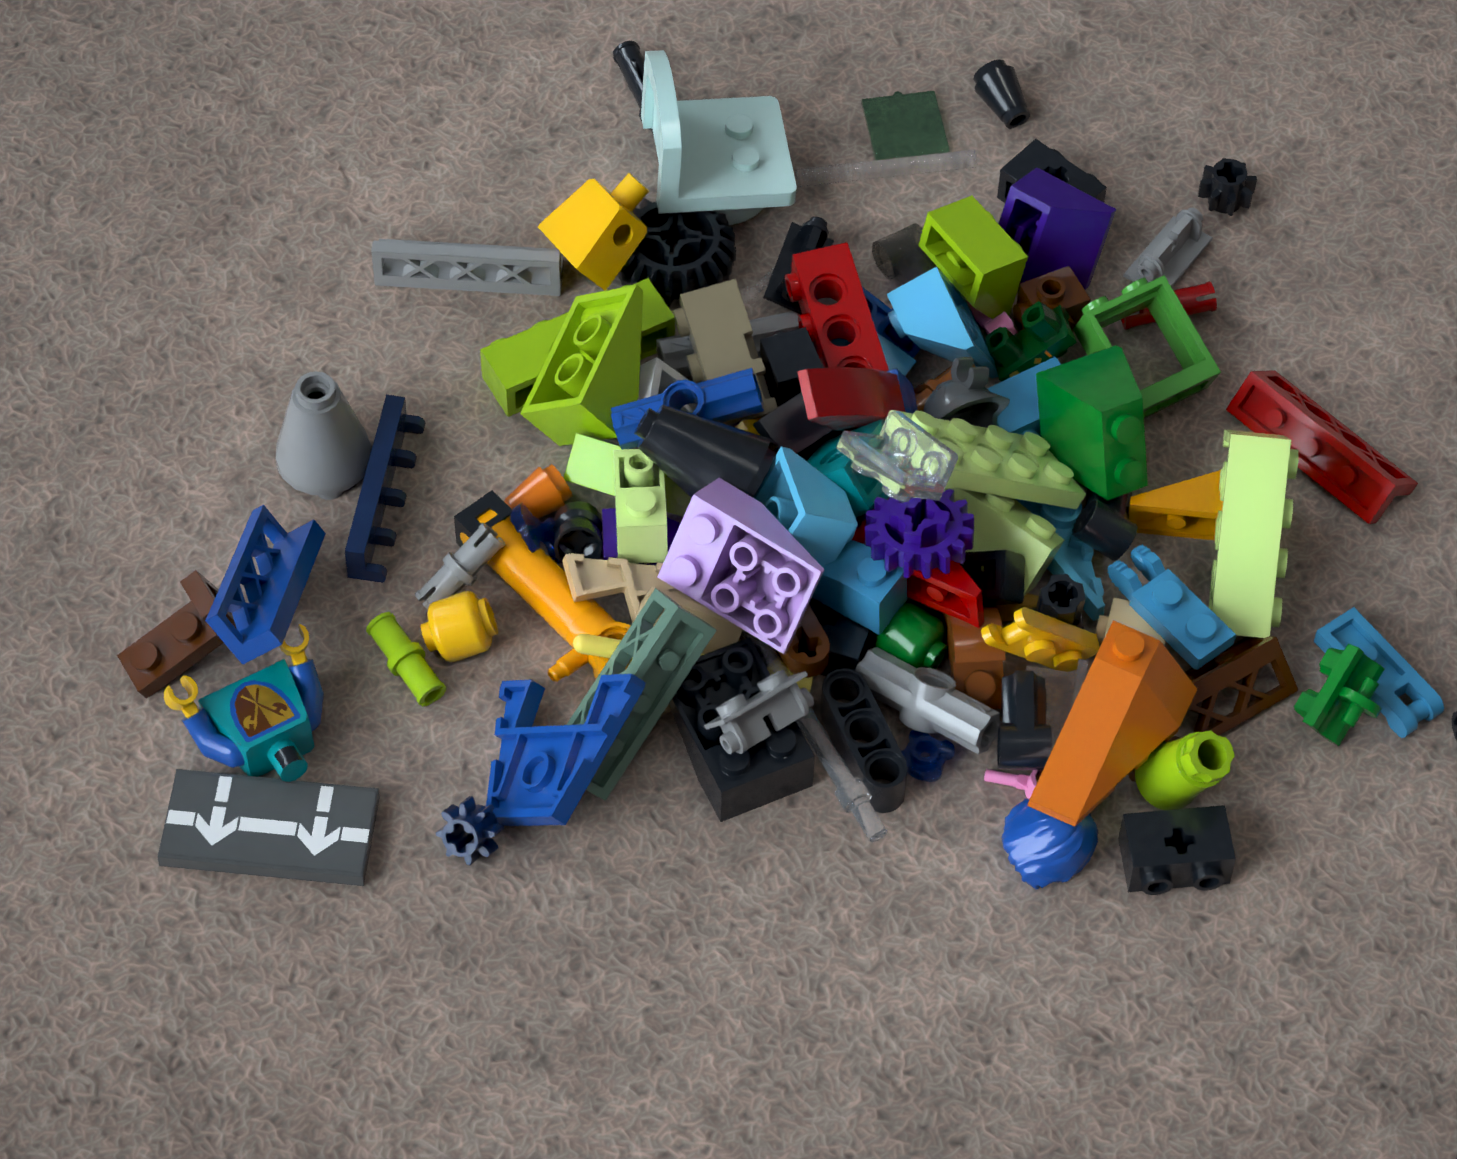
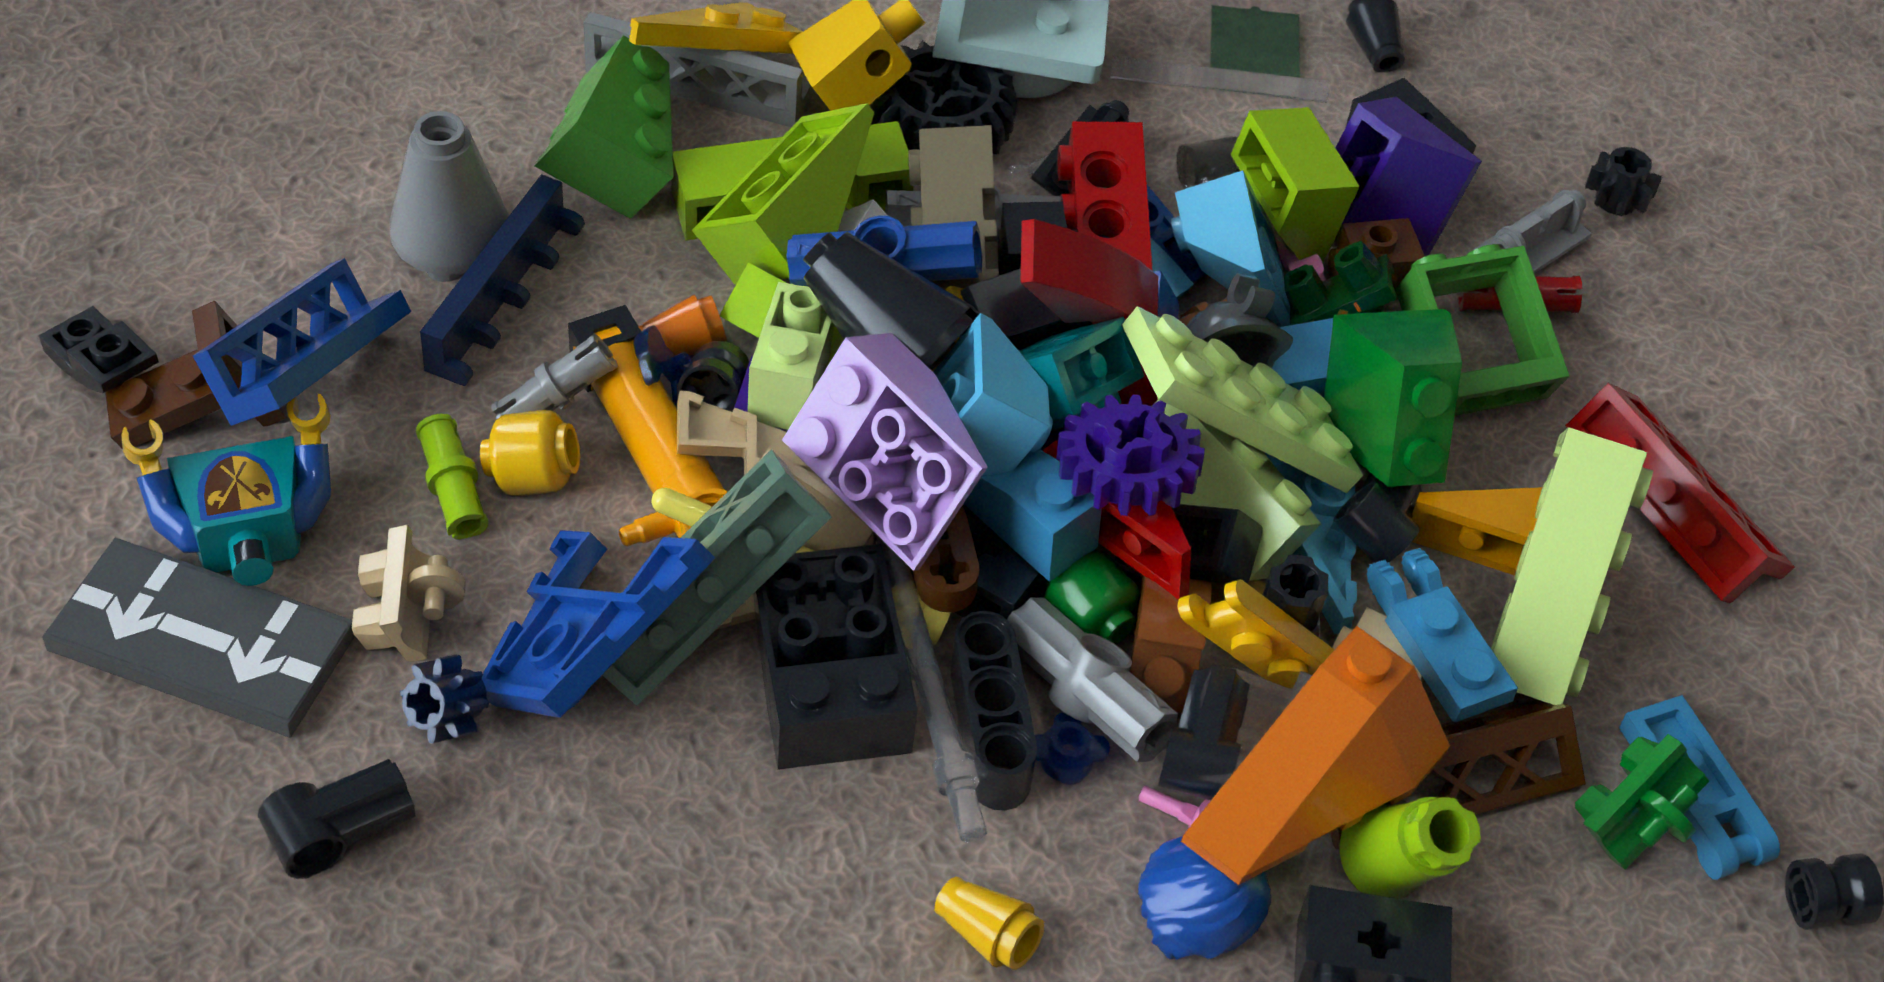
camera: 10 degrees right, 5 degrees down
light grey hinge [704,670,814,754] -> none
clear bracket [836,410,958,502] -> none
none -> black slope [39,306,159,393]
none -> black piece [258,759,416,879]
none -> tan hips [352,525,466,662]
none -> bright green wedge [534,35,673,219]
none -> yellow wing [629,2,803,54]
none -> yellow cone [934,876,1044,970]

